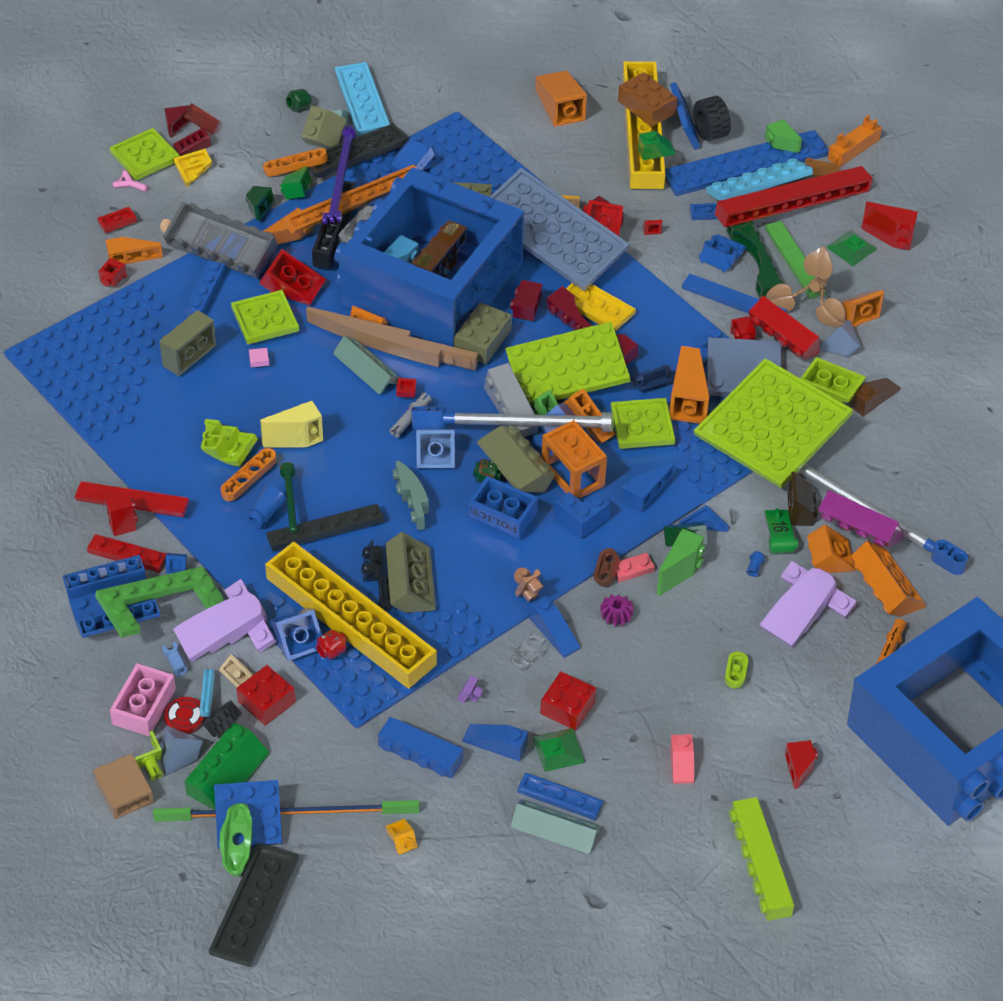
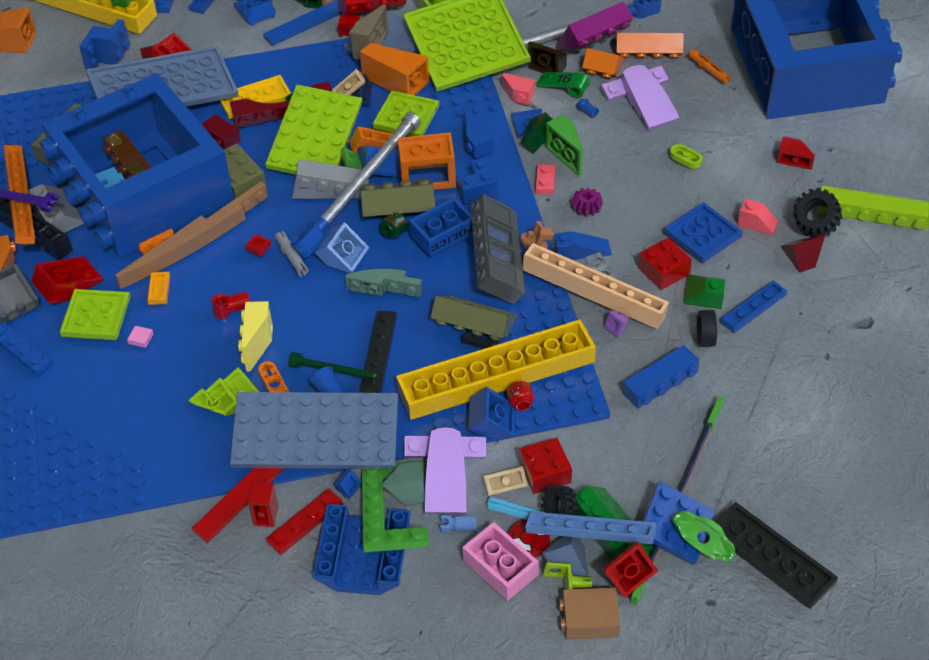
camera: 60 degrees left, 0 degrees up
olive brick [159,310,216,376] -> none
sand green panel [333,336,400,394] -> none
black hinge [361,540,383,582] -> none
light orange bracket [385,818,417,855] -> none
blue slope [462,724,528,762] -> none
panel [511,799,601,854] -> none
copper plate [593,548,620,587] -> none
red slope [643,219,662,235] -> none
none -> blue bracket [79,19,130,70]
none -> light orange tile [147,272,171,305]
none -> red piece [212,291,250,319]
none -> sand blue plate [230,392,398,469]
none -> tan slope [332,69,366,95]
none -> dark tan slope [349,5,389,60]
none -> sand green slope [382,462,425,505]
none -> dark grey window [470,194,525,304]
none -> coral slope [502,73,535,105]
none -> light nougat brick [522,243,669,329]
none -> medium blue plate [525,512,657,544]
none -> red slope [603,541,658,598]
none -> blue plate [664,202,743,263]
none -> black tyre [697,310,717,347]
none -> dark red slope [781,234,826,273]
none -> black tyre [793,188,842,237]

